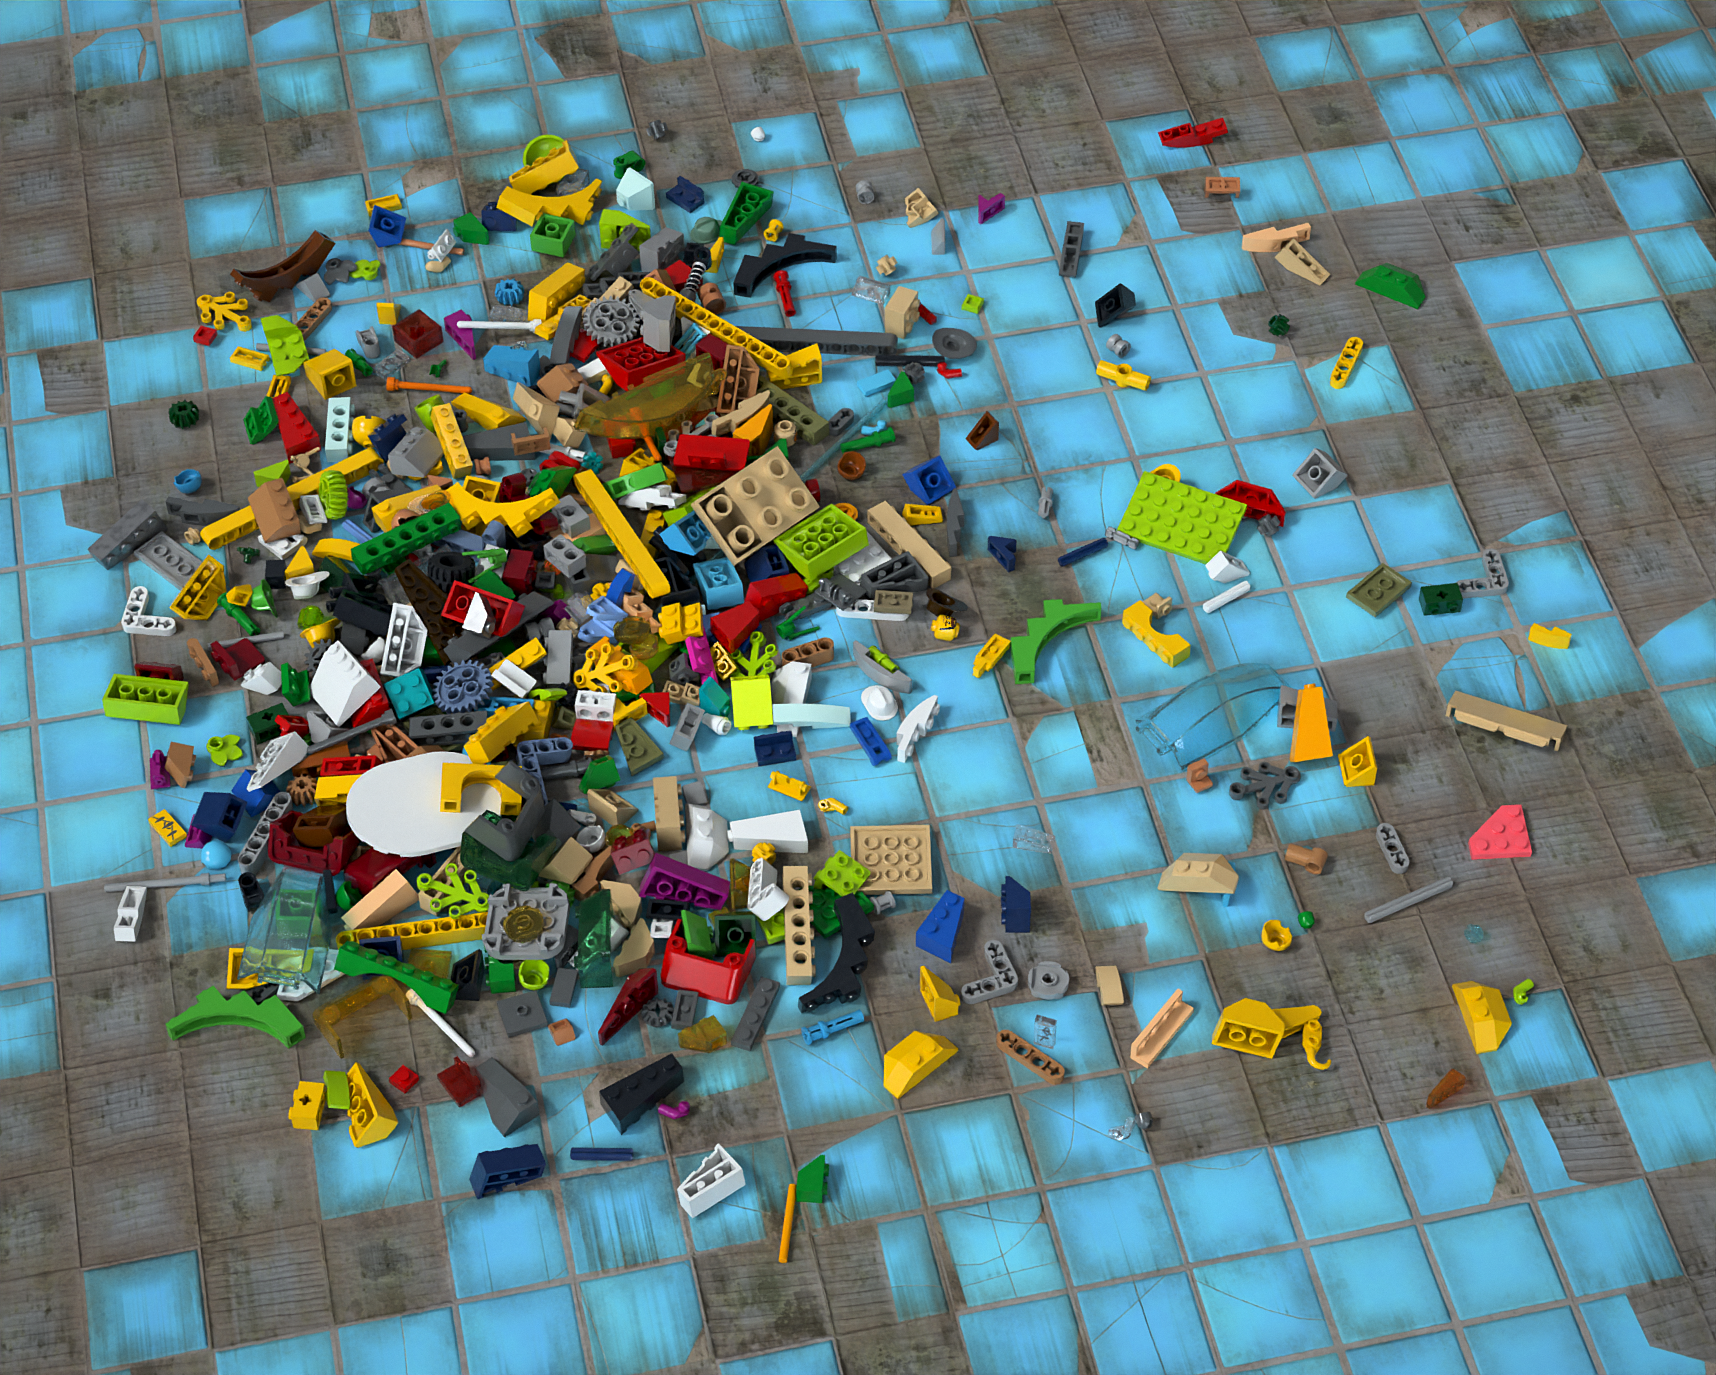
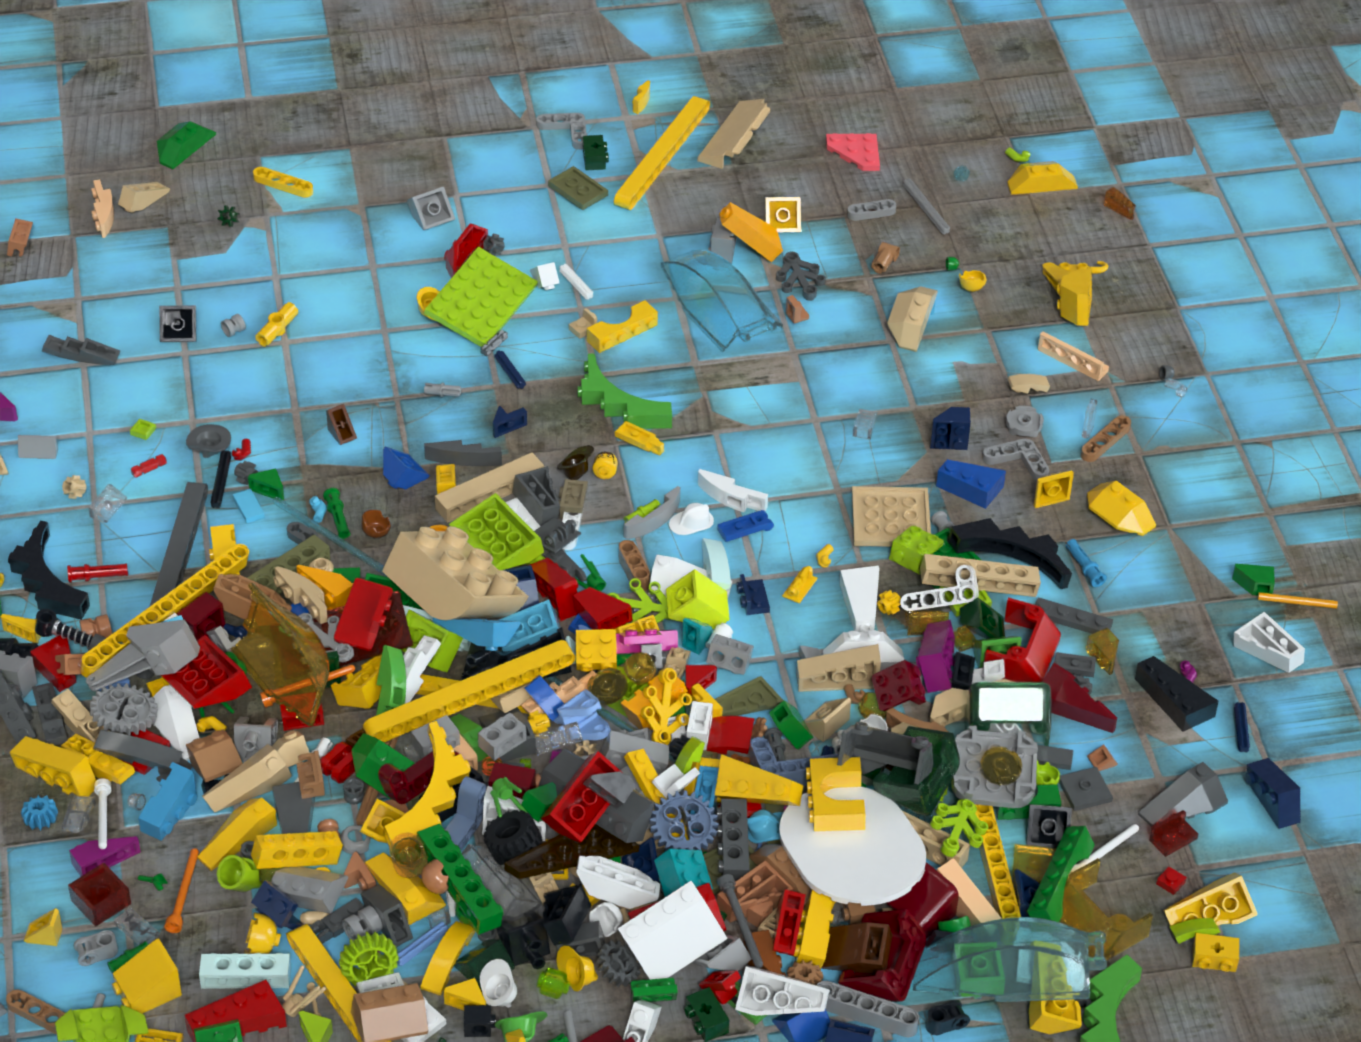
camera: 90 degrees left, 5 degrees down
teal plant [581,452,603,475] -> none
tan brick [885,286,920,339] -> none
none -> yellow beam [614,96,710,210]

